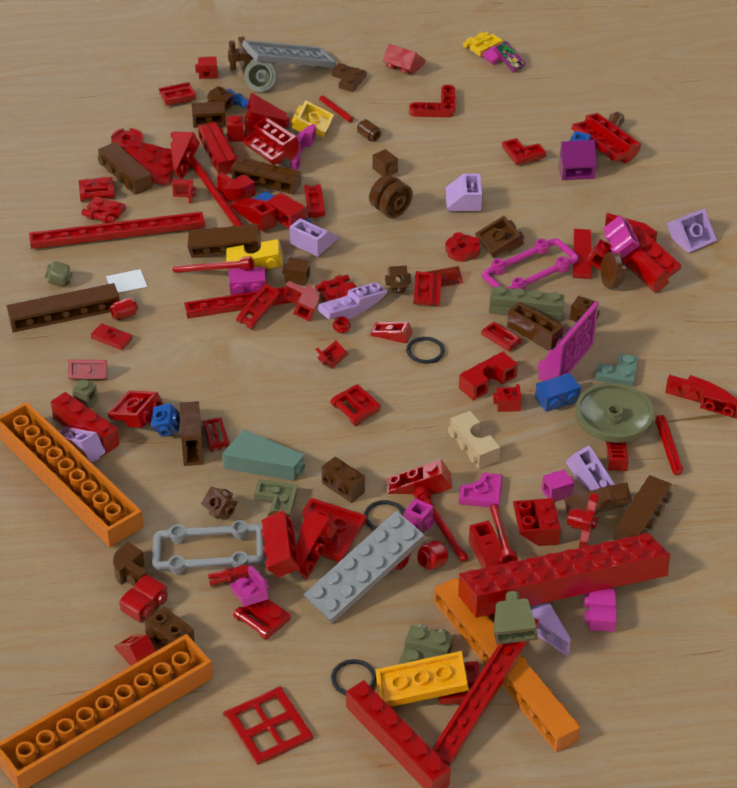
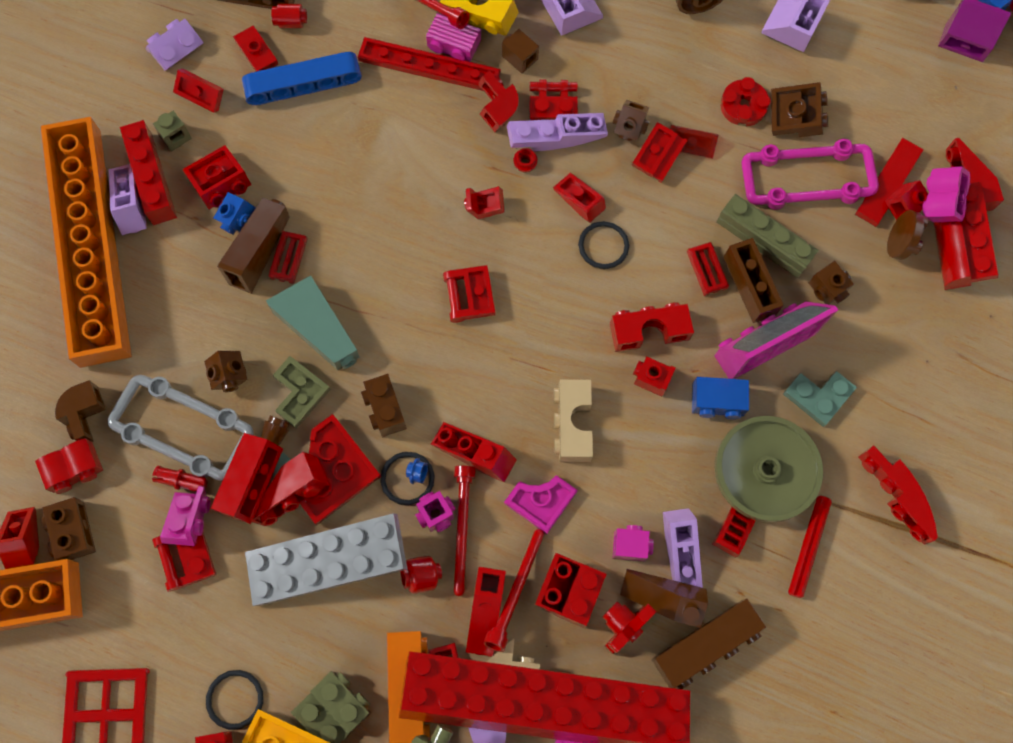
camera: 25 degrees right, 30 degrees up
red plate [236,283,280,330] -> none
none -> lavender bracket [145,19,204,71]
none -> blue beam [242,52,362,105]
none -> blue plate [406,458,428,484]

